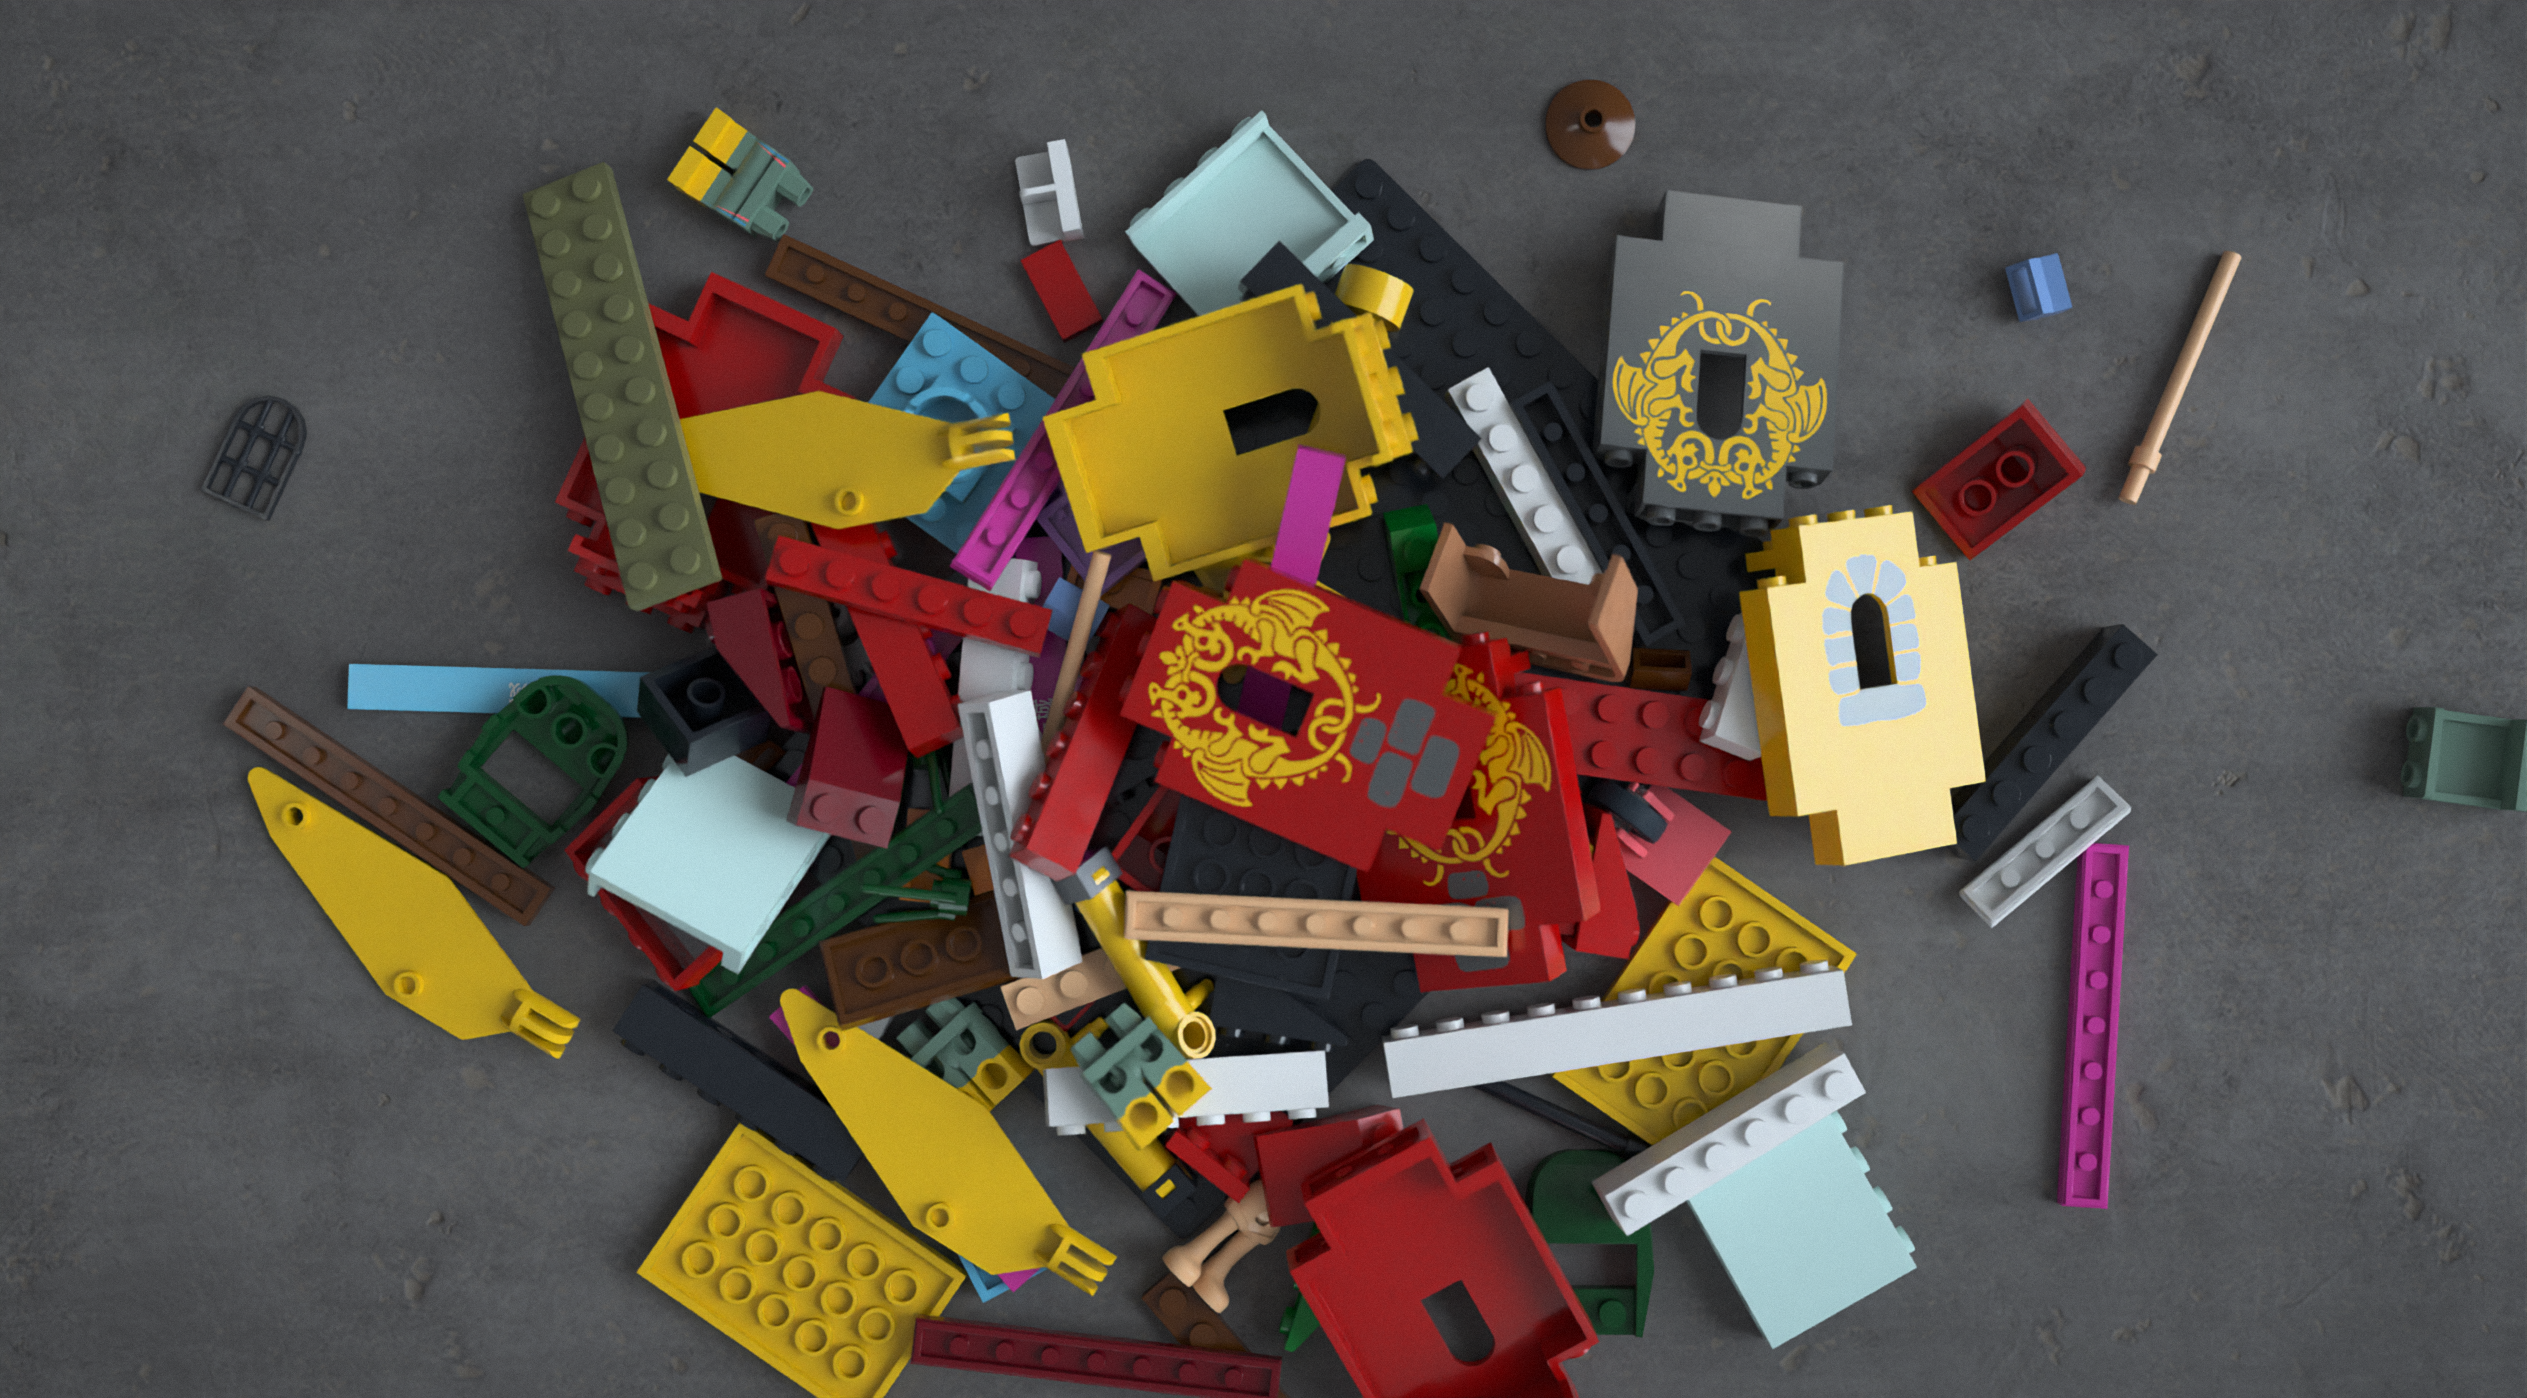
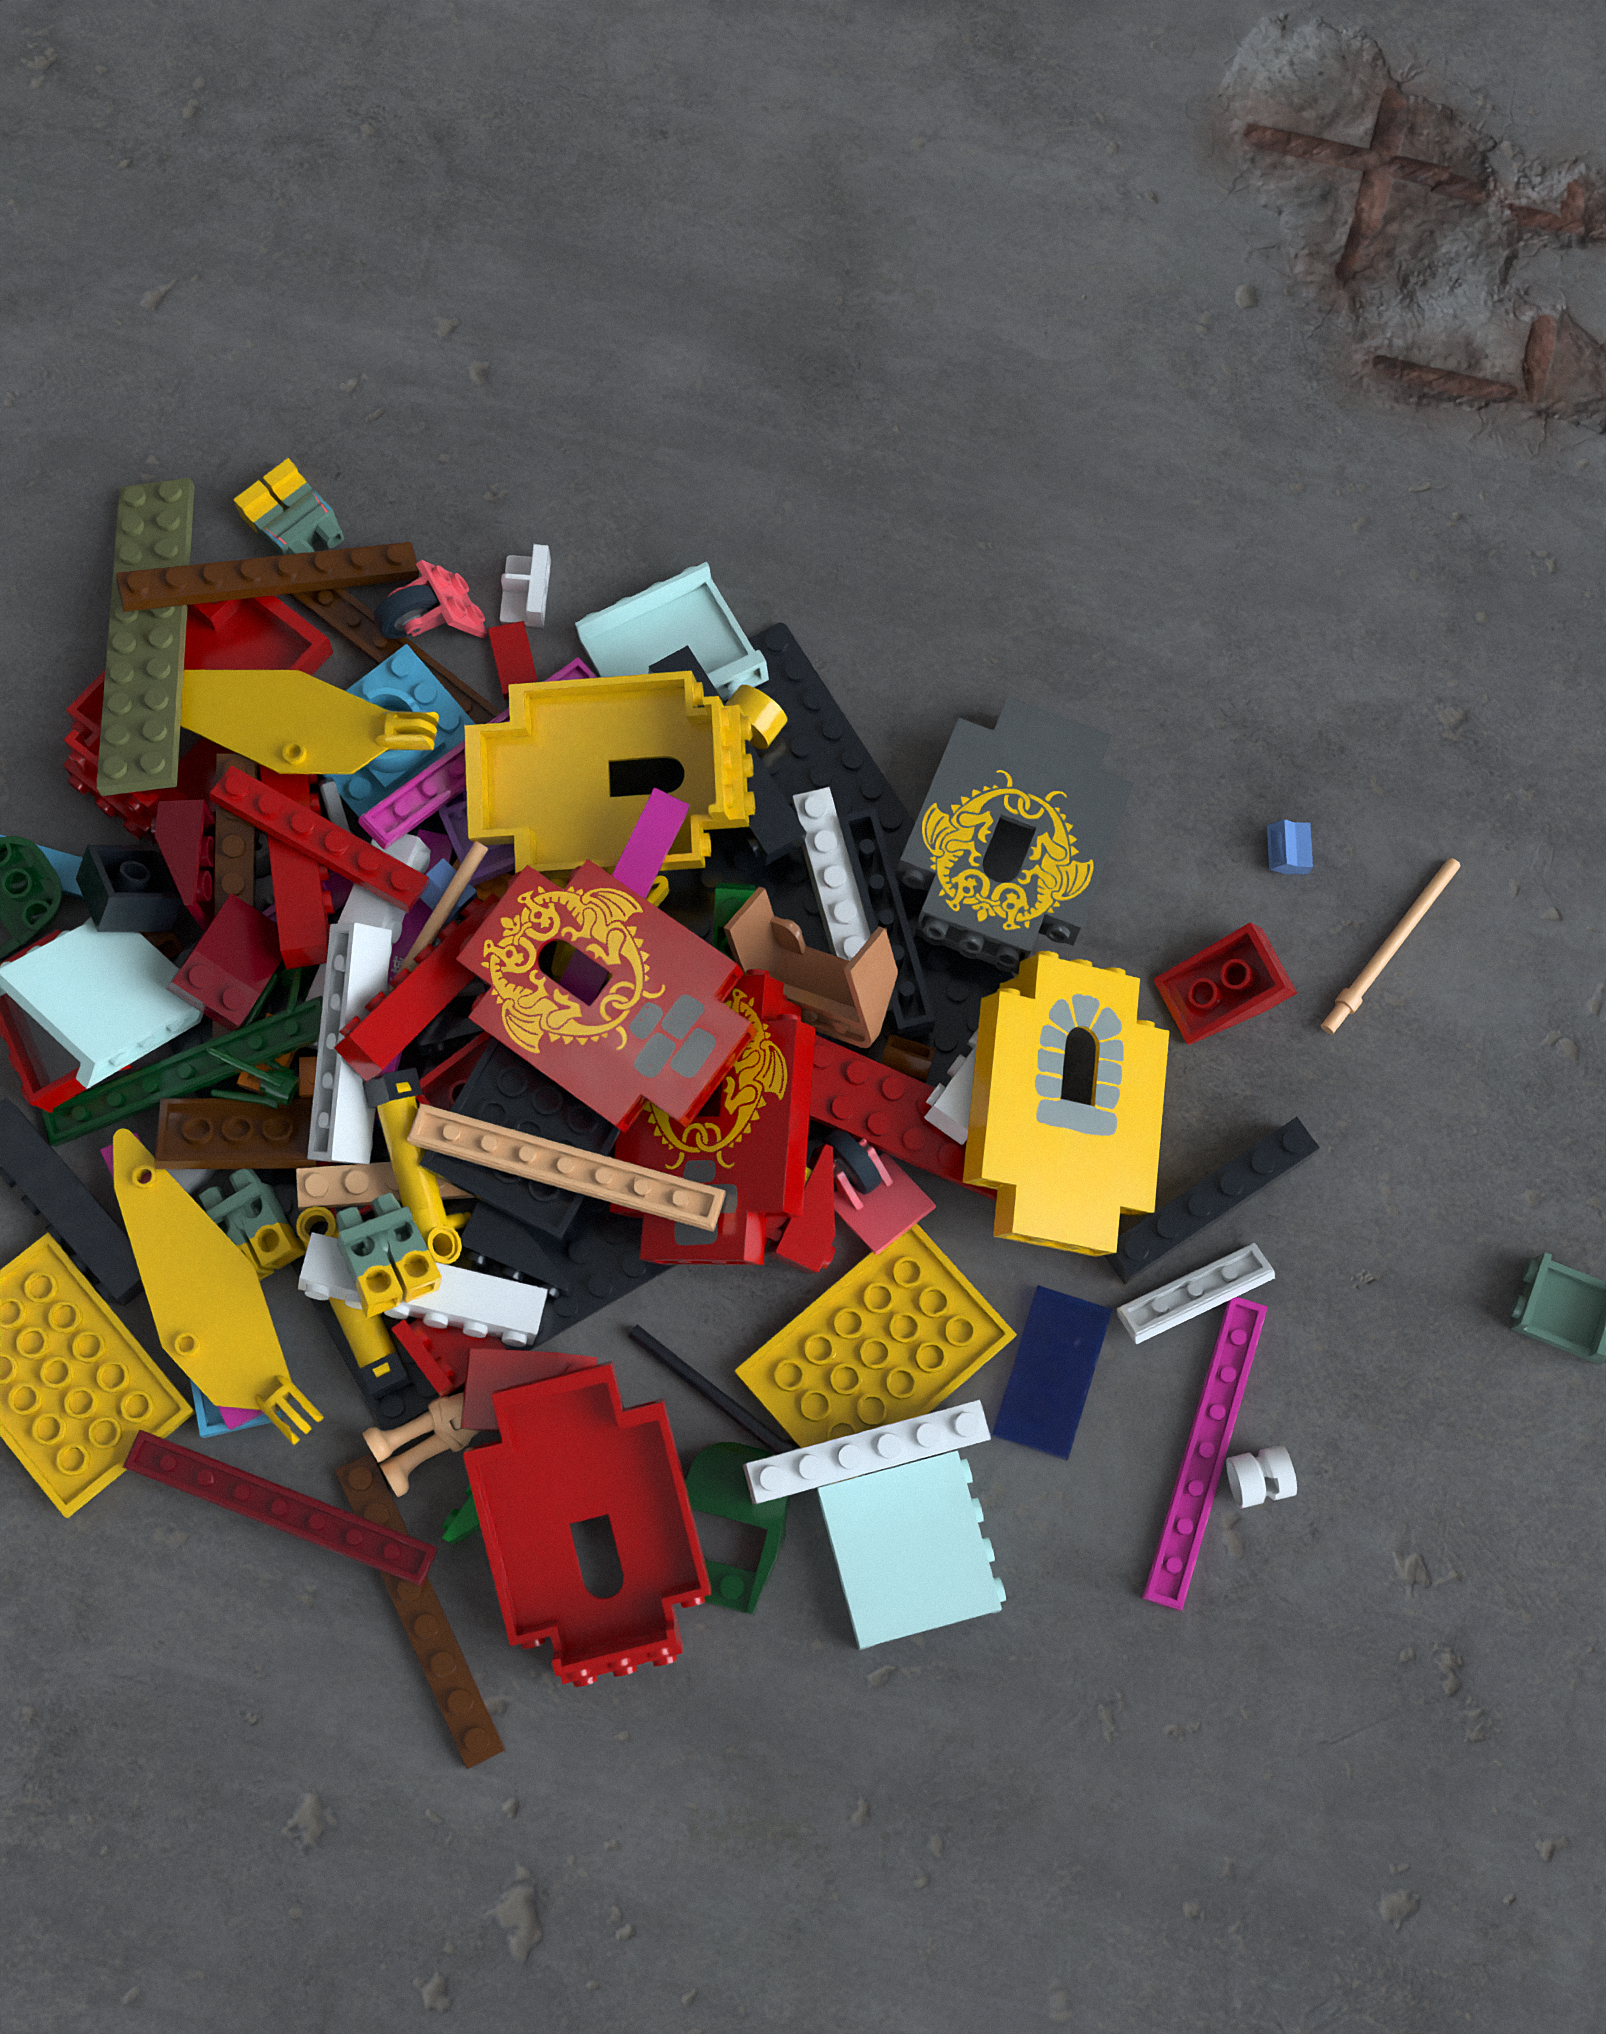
camera: 15 degrees right, 15 degrees down
white brick [1381,960,1852,1098] -> none
reddish brown dish [1545,80,1635,170] -> none
none -> reddish brown plate [116,542,419,612]
none -> light grey tile [318,777,350,832]
none -> coral plate [374,560,489,639]
none -> clear blue tile [991,1285,1113,1461]
none -> white wheel [1226,1445,1297,1509]

